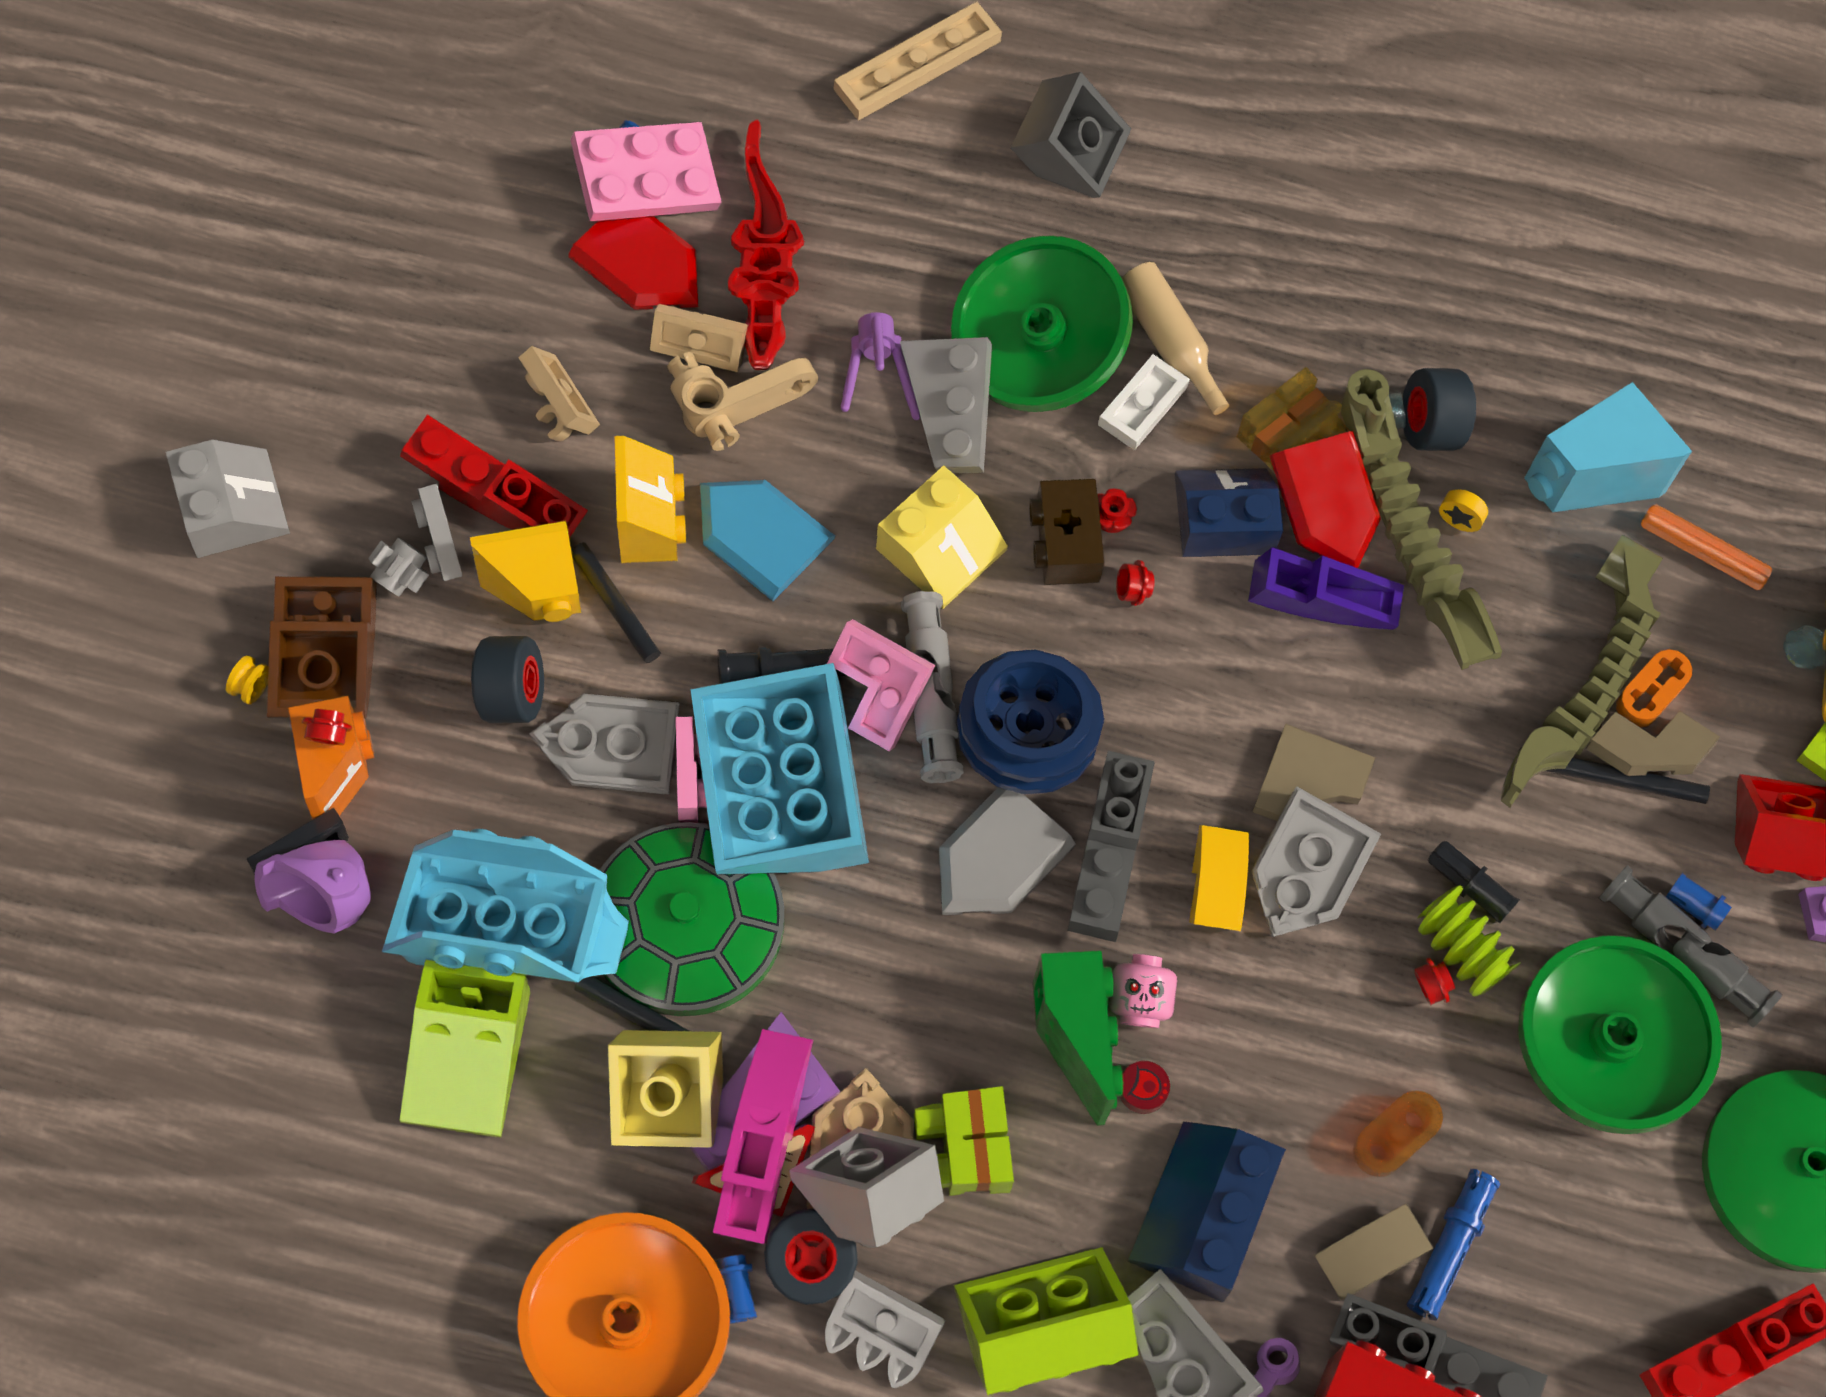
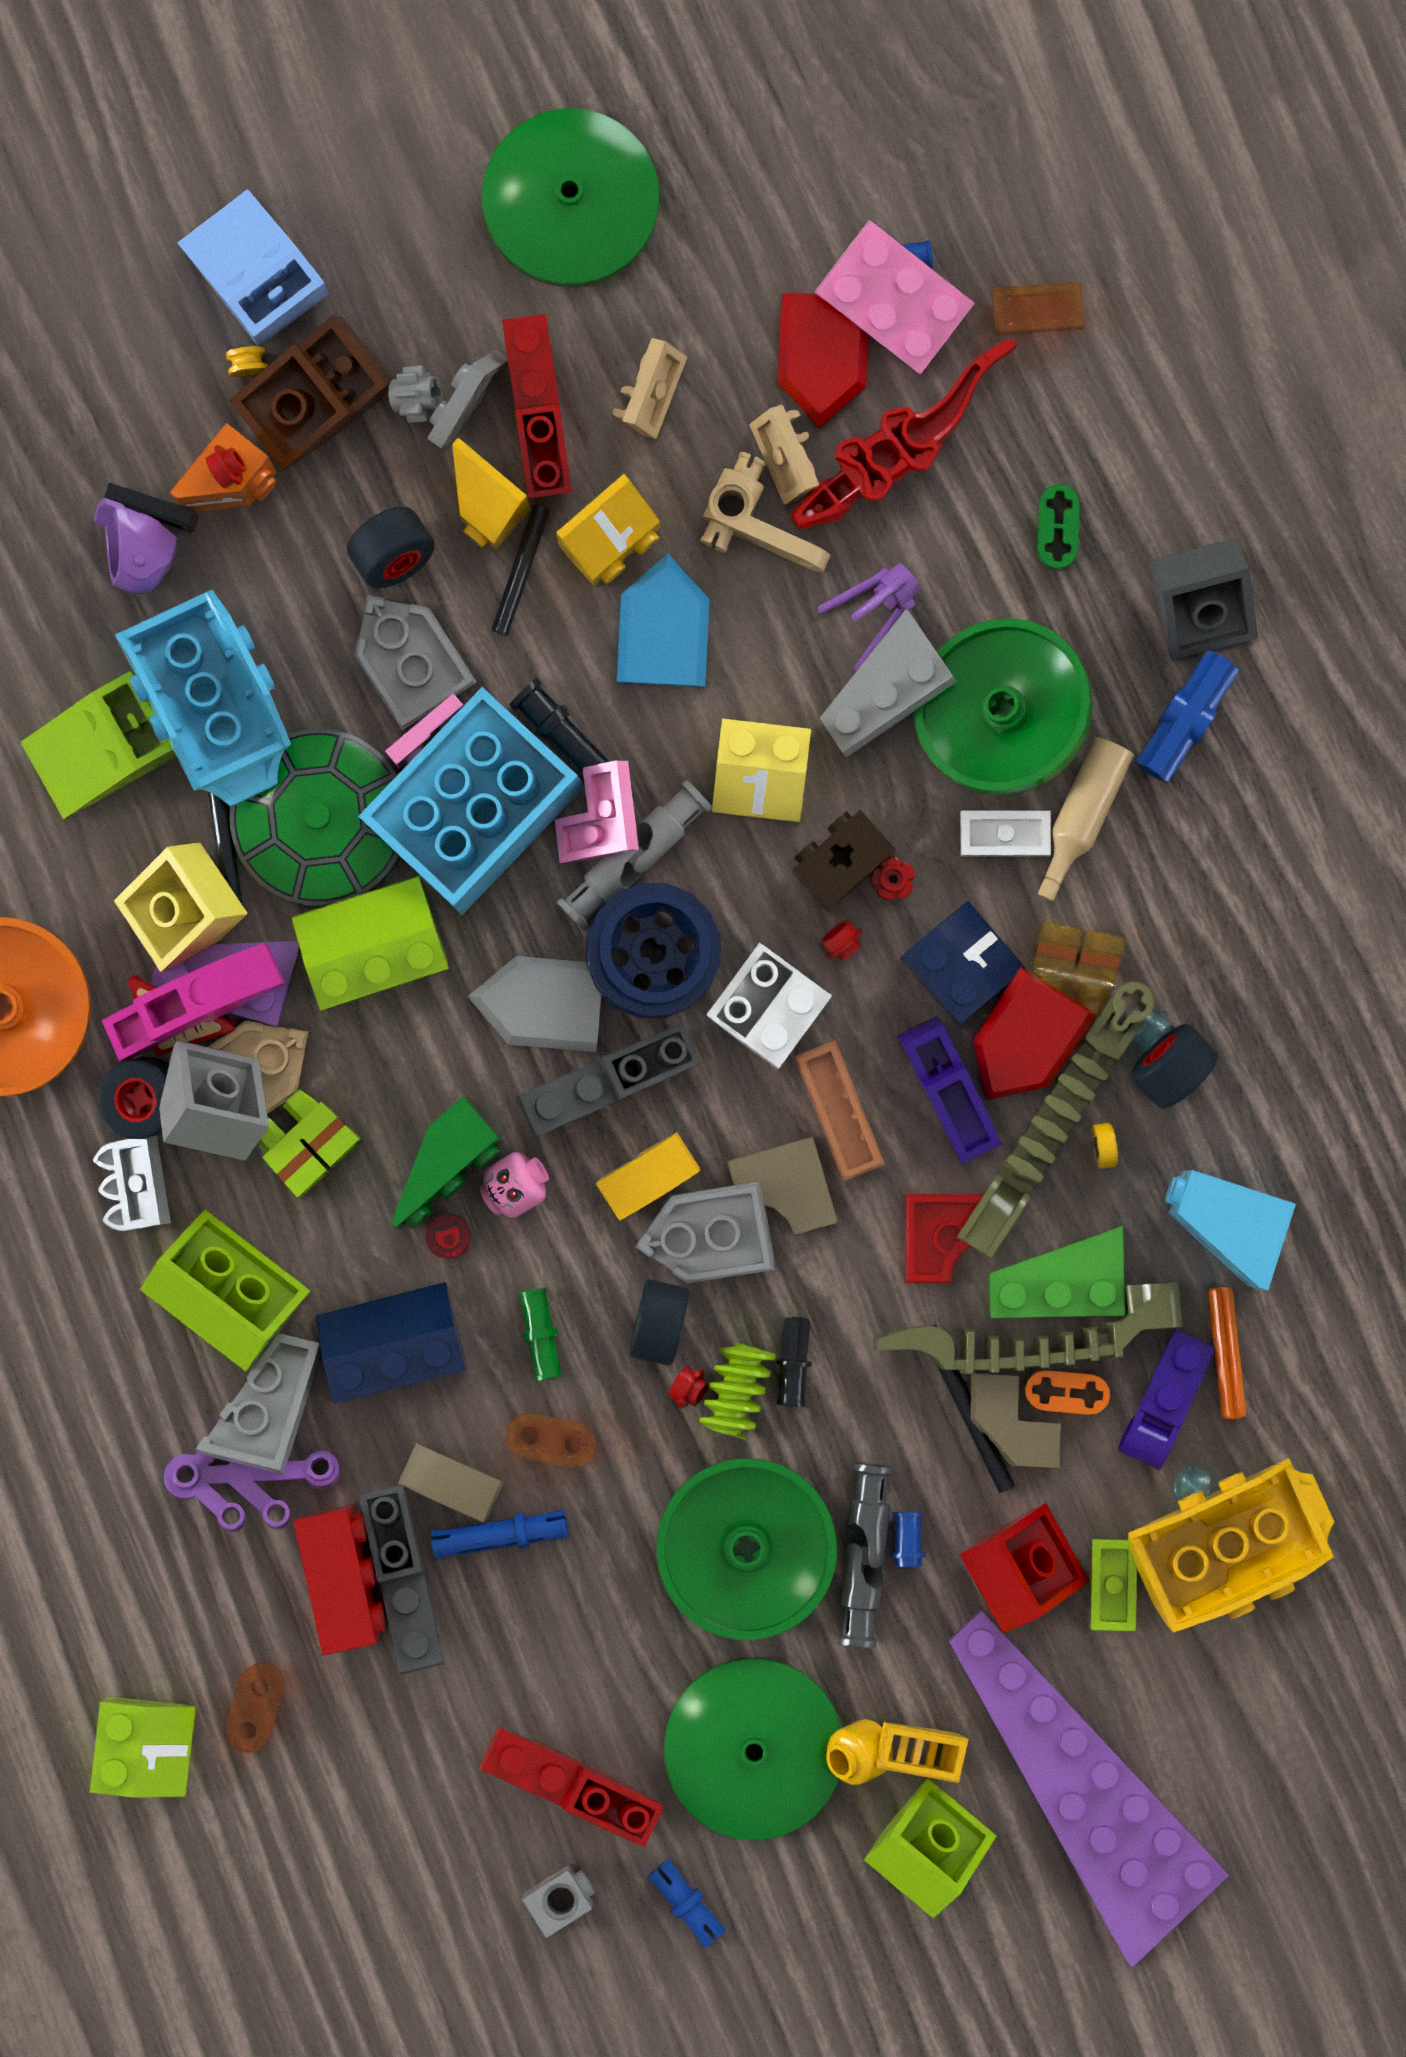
camera: 60 degrees right, 20 degrees up
light grey slope [166,440,290,558] -> none
blue pin [715,1255,757,1324] -> none
tan plate [834,2,1002,121] -> none
none -> light blue slope [178,189,329,346]
none -> lime slope [292,875,449,1011]
none -> green dish [482,108,659,287]
none -> green pin [518,1288,563,1382]
none -> black wheel [629,1279,689,1366]
none -> white slope [707,943,832,1070]
none -> nougat plate [794,1040,885,1181]
none -> red tile [905,1194,983,1283]
none -> bright green wing [988,1226,1125,1318]
none -> clear orange plate [991,282,1084,336]
none -> green beam [1036,484,1080,571]
none -> dark purple plate [1118,1329,1215,1470]
none -> blue piece [1135,650,1240,784]

